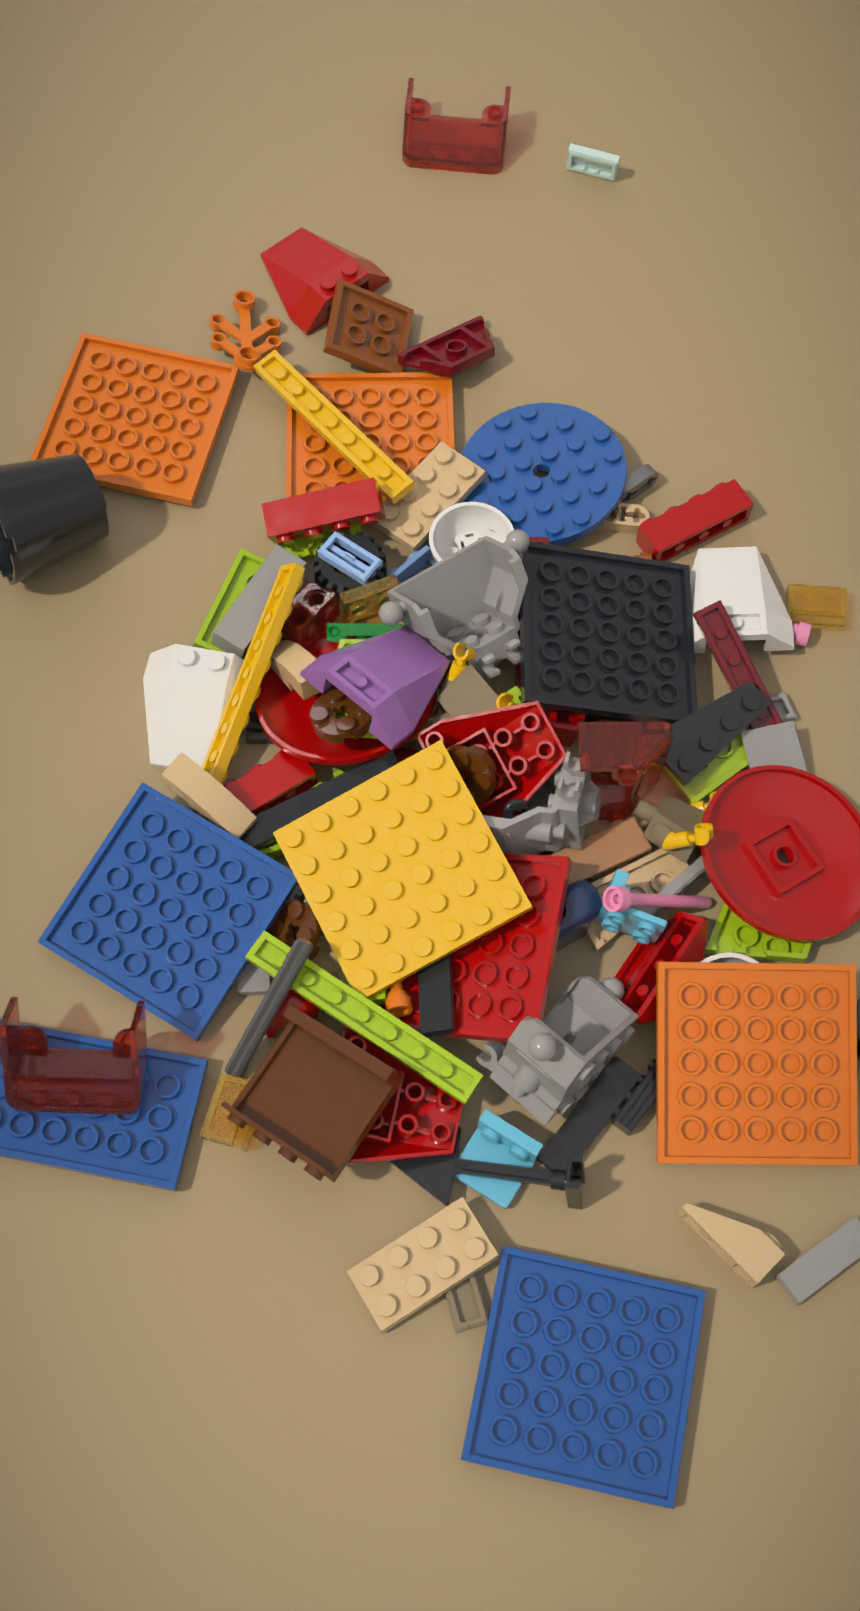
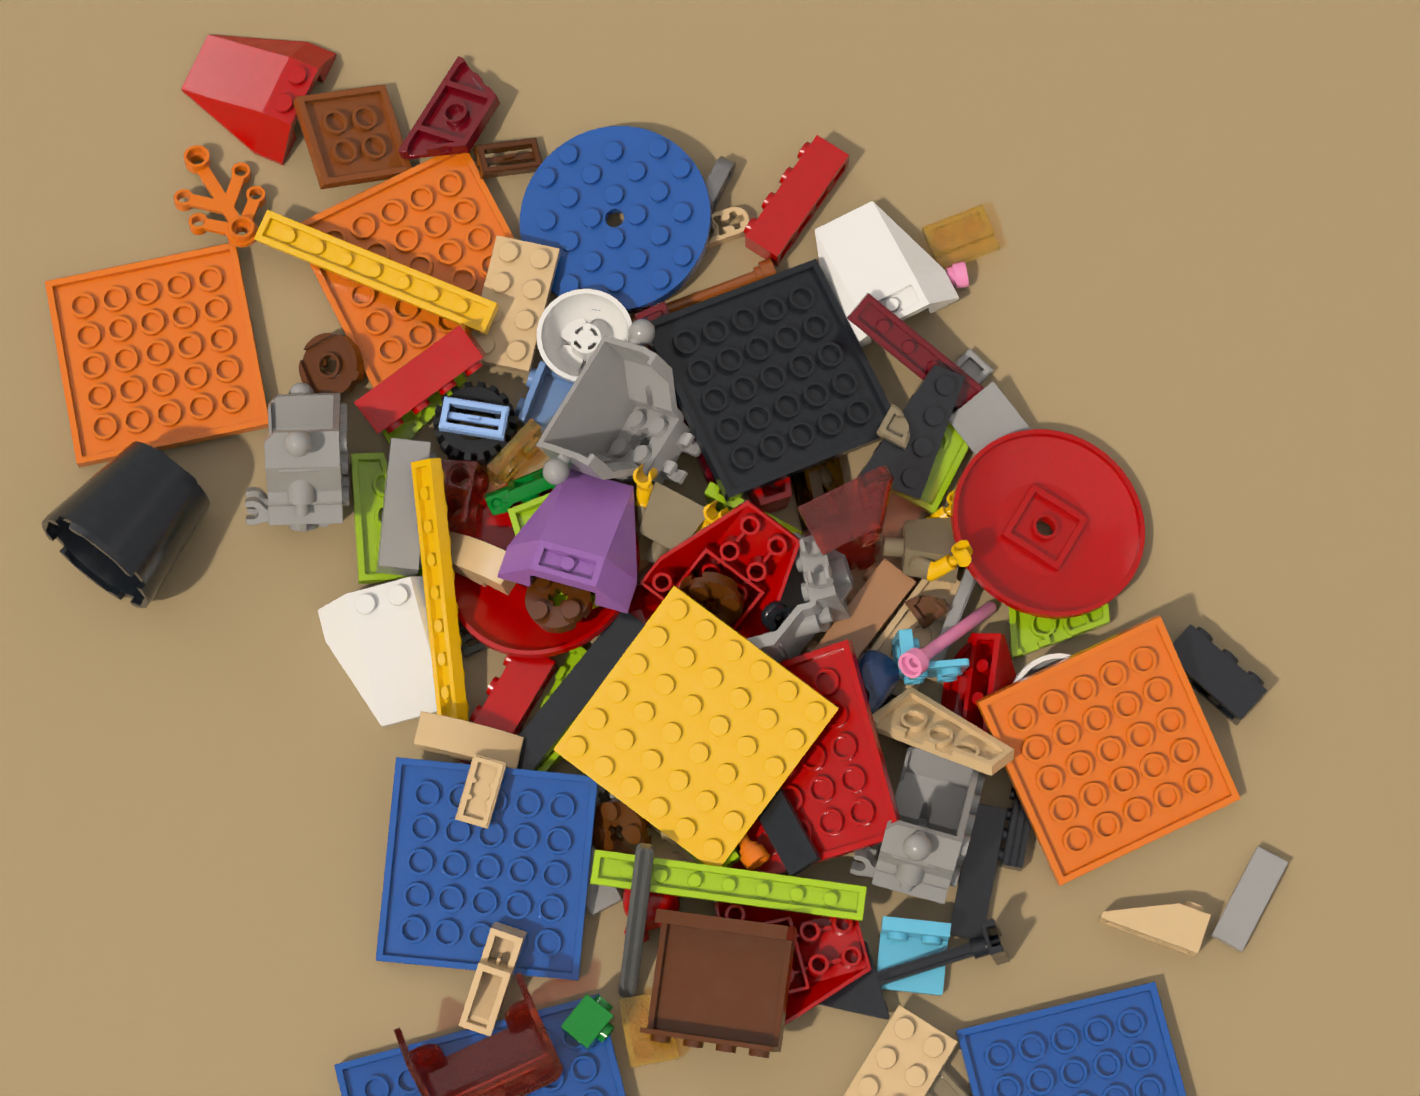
camera: 20 degrees left, 10 degrees up
none -> light grey piece [245,382,350,532]
none -> reddish brown plate [299,333,365,398]
none -> tan plate [455,754,507,829]
none -> tan slope [458,921,527,1037]
none -> reddish brown tile [473,138,542,179]
none -> green brick [561,994,615,1051]
none -> tan wing [872,687,1014,776]
none -> dark tan tile [877,404,910,450]
none -> reddish brown tile [904,595,952,629]

